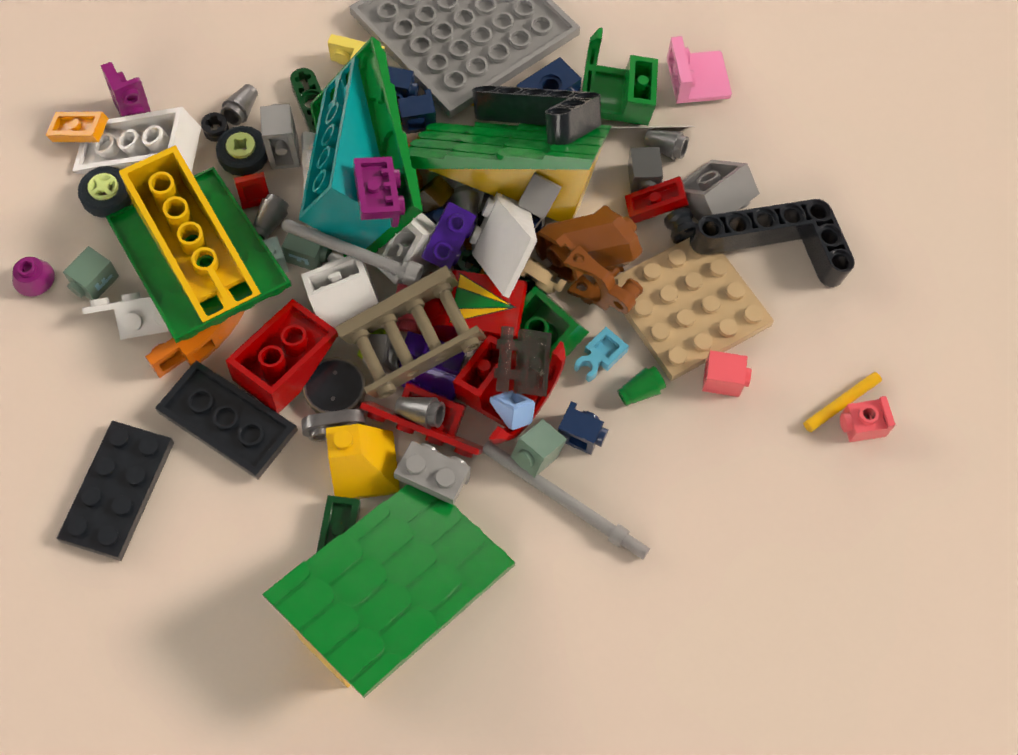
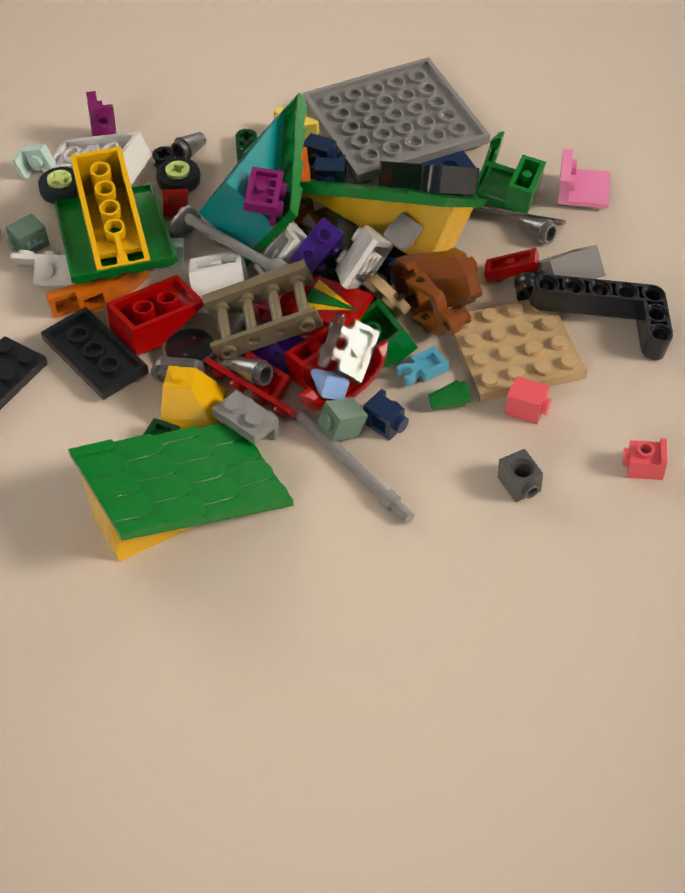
camera: 20 degrees right, 15 degrees down
light orange plate [46,111,109,142] -> none
light grey brick [260,104,300,170] -> none
sand green brick [281,228,332,270] -> none
dark grey brick [628,147,663,193] -> none
yellow bar [803,372,882,432] -> none
none -> light aqua bracket [12,144,57,179]
none -> dark grey brick [497,449,543,502]

